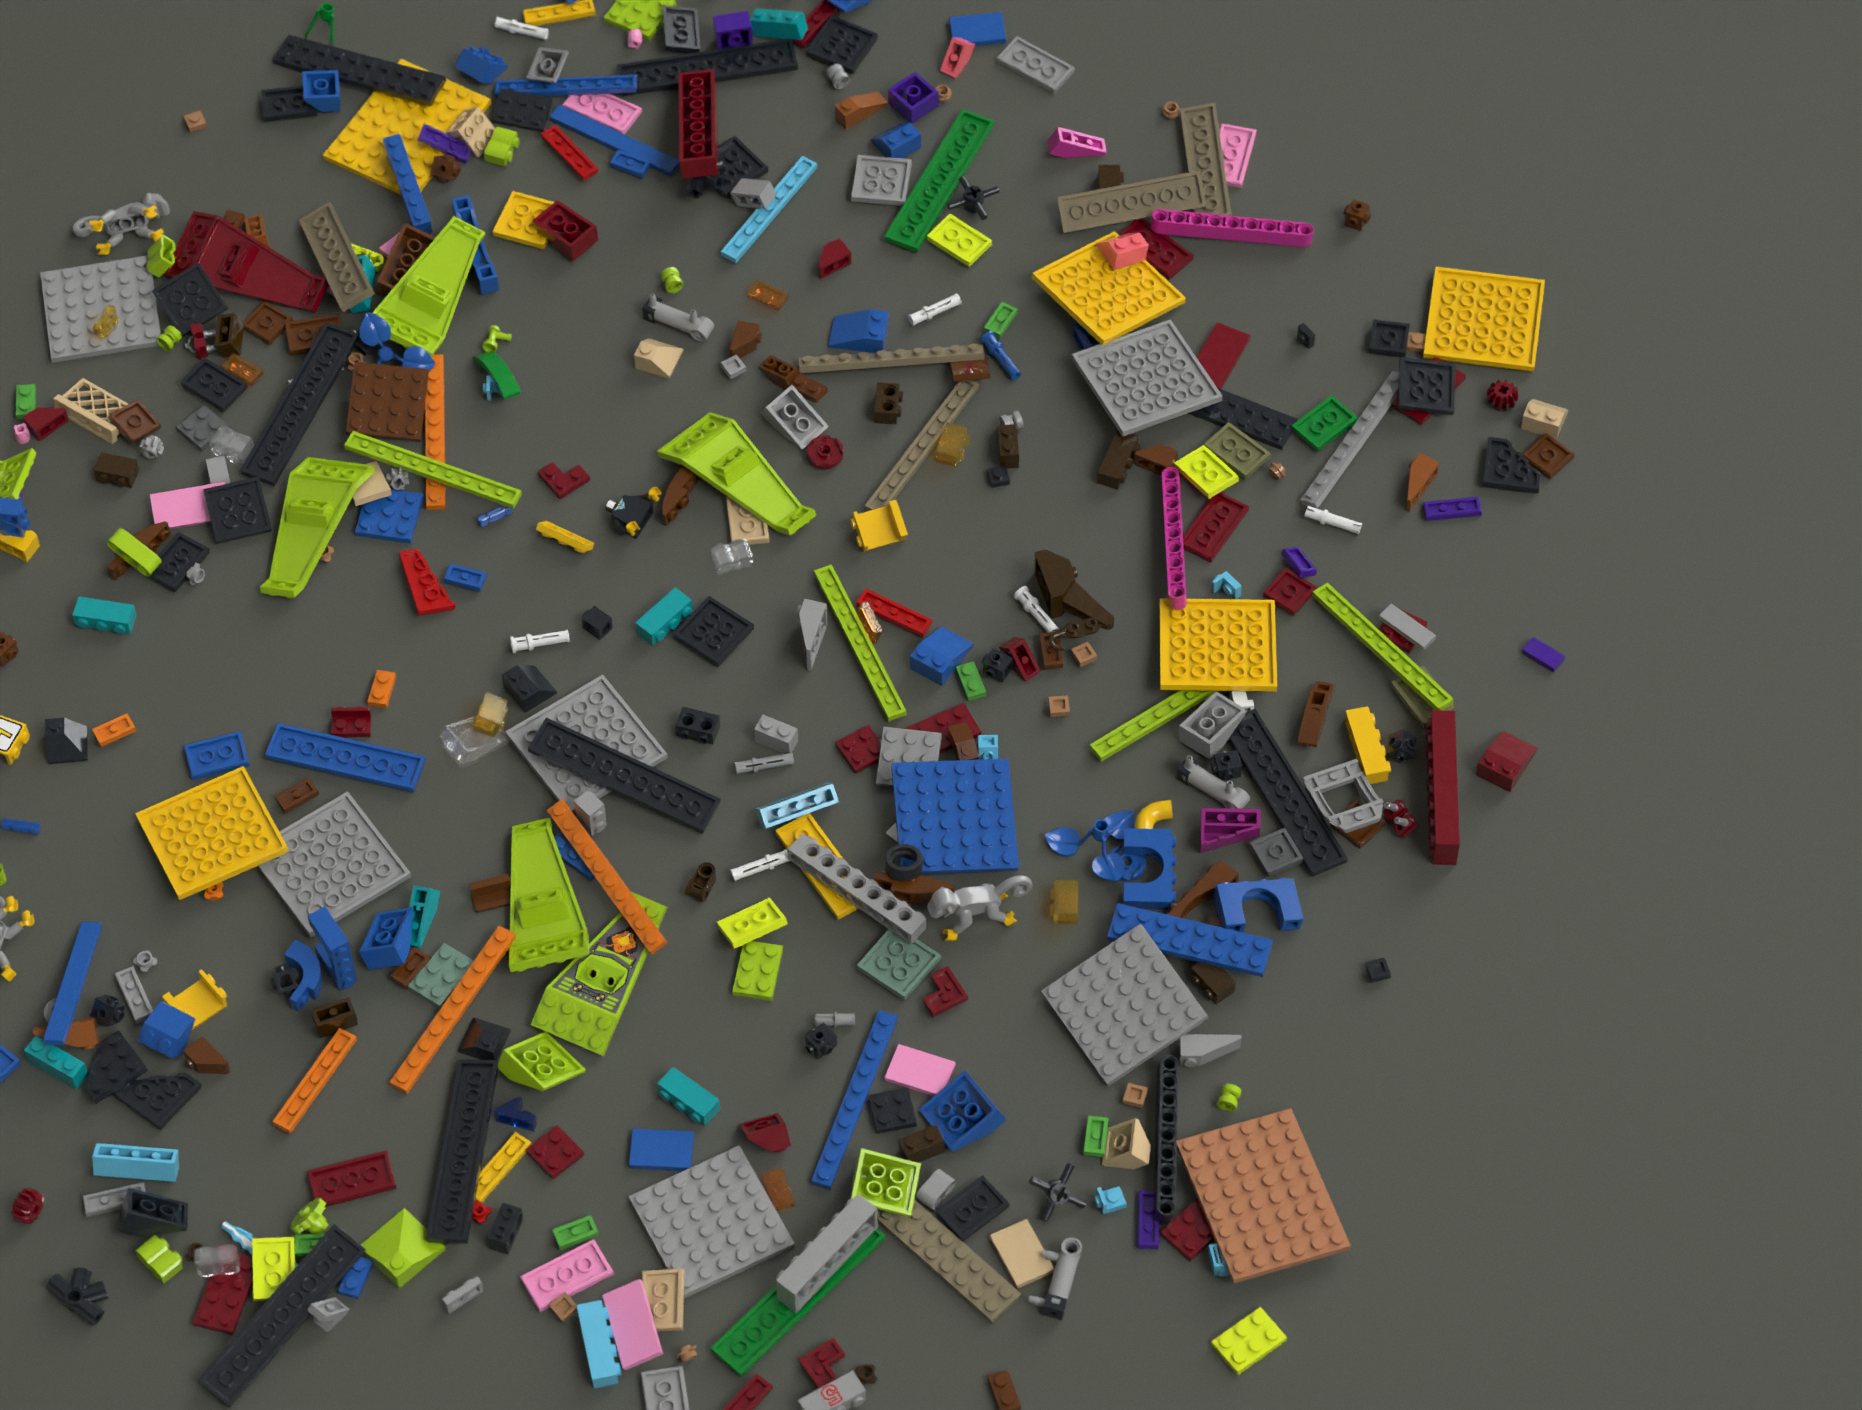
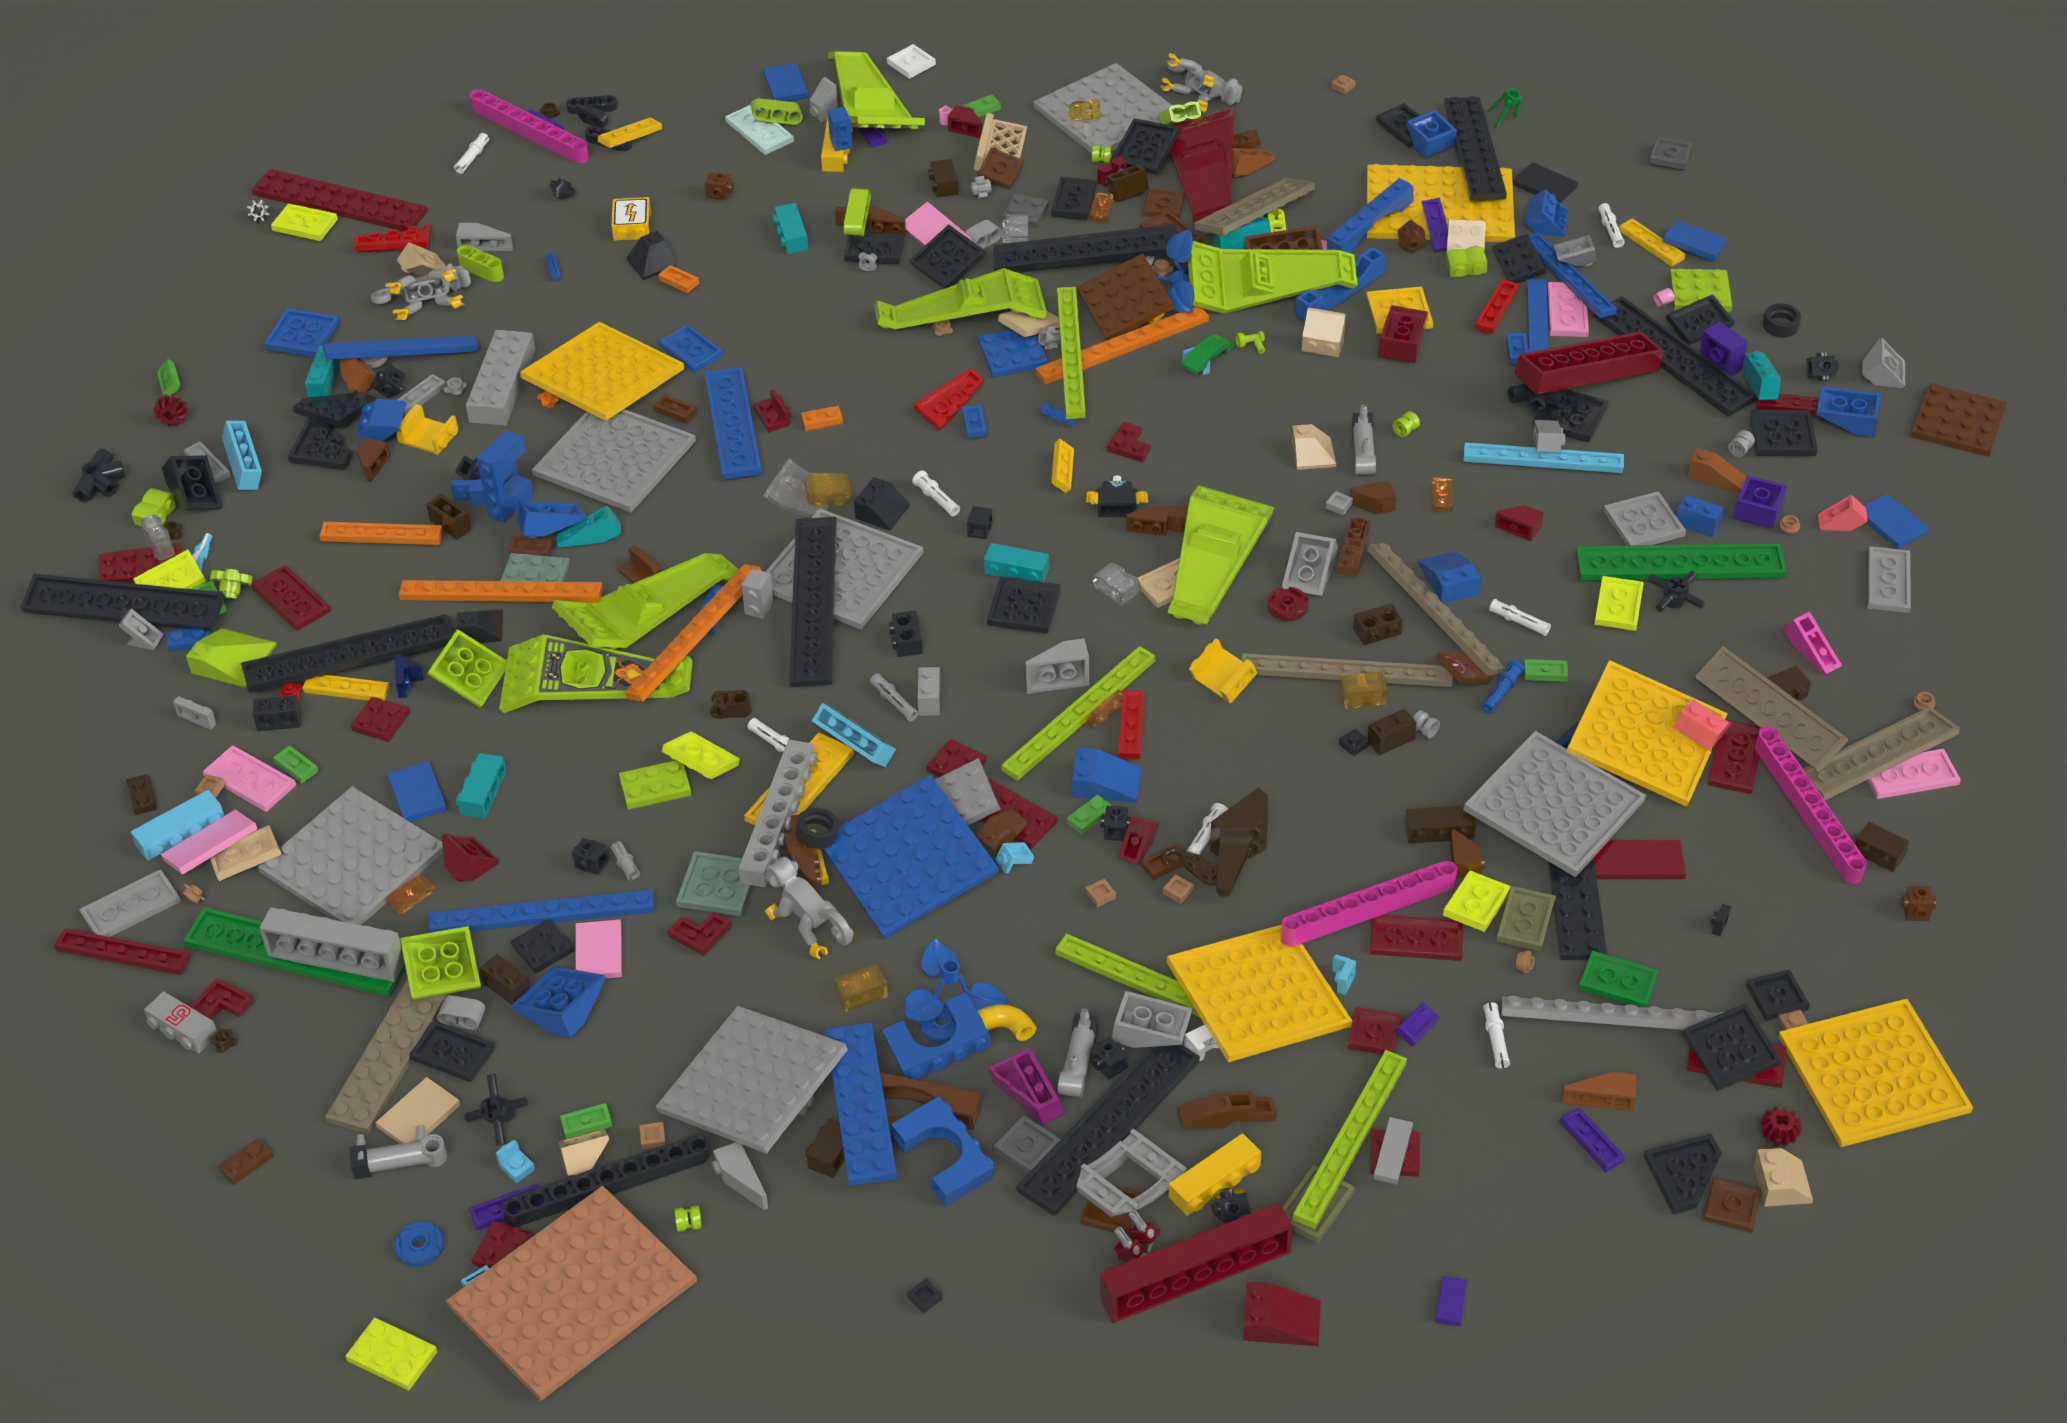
camera: 65 degrees right, 10 degrees down
none -> dark brown plate [126,774,157,815]
none -> blue tile [394,1221,444,1267]
none -> light grey brick [466,330,535,426]
none -> tan slope [1302,307,1346,357]
none -> black tile [1512,162,1578,203]
none -> dark brown brick [1855,822,1910,872]

